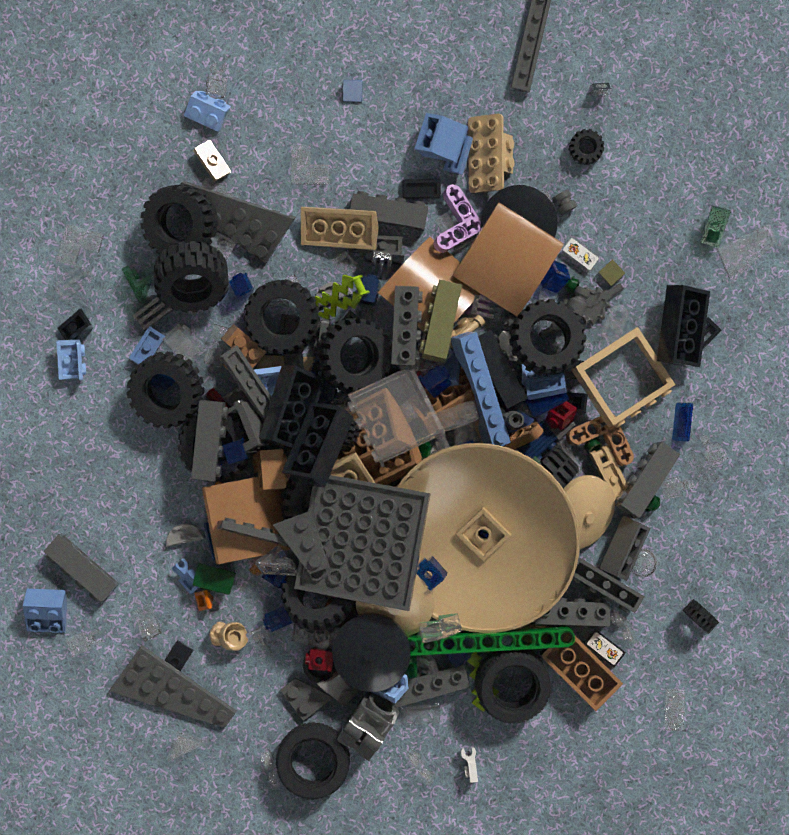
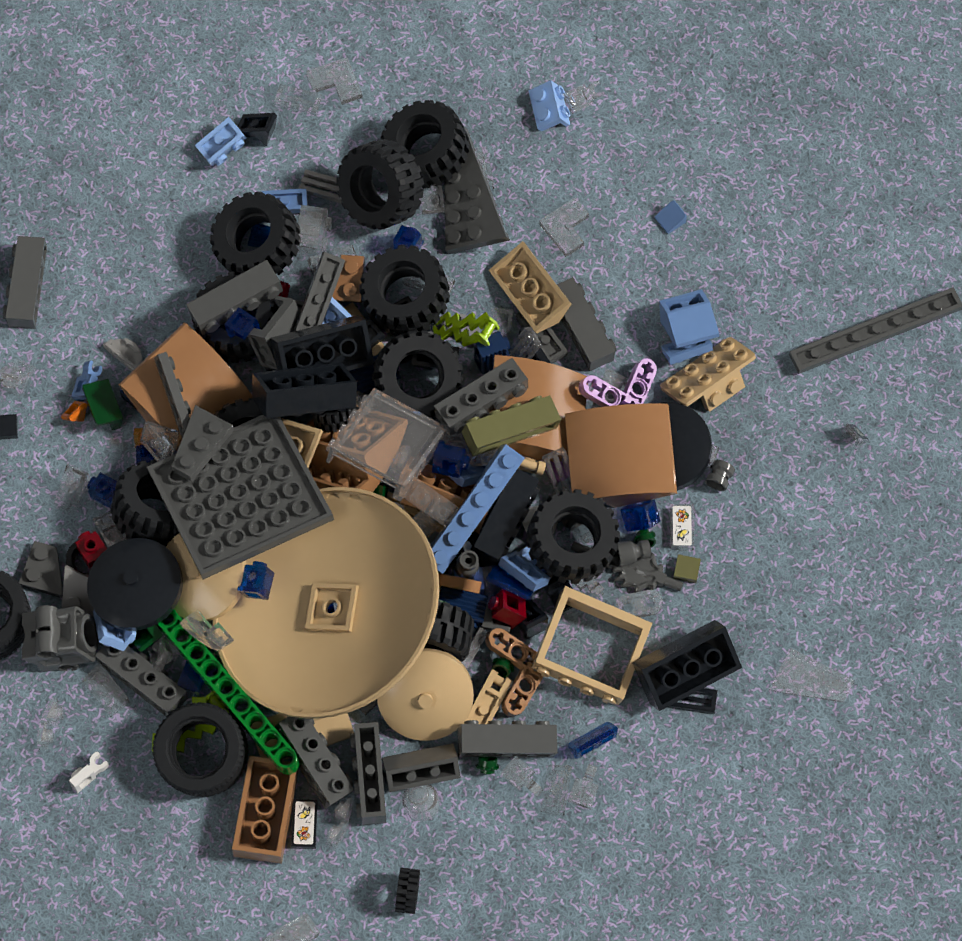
camera: 50 degrees right, 20 degrees down
clear green slope [122,265,153,304] -> none
plate [193,140,231,182] -> none
tan hair [209,622,248,651] -> none
medium nougat brick [252,449,289,491] -> none
black tile [402,179,441,199] -> none
black tyre [569,129,605,165] -> none
clear green slope [700,205,731,248] -> none

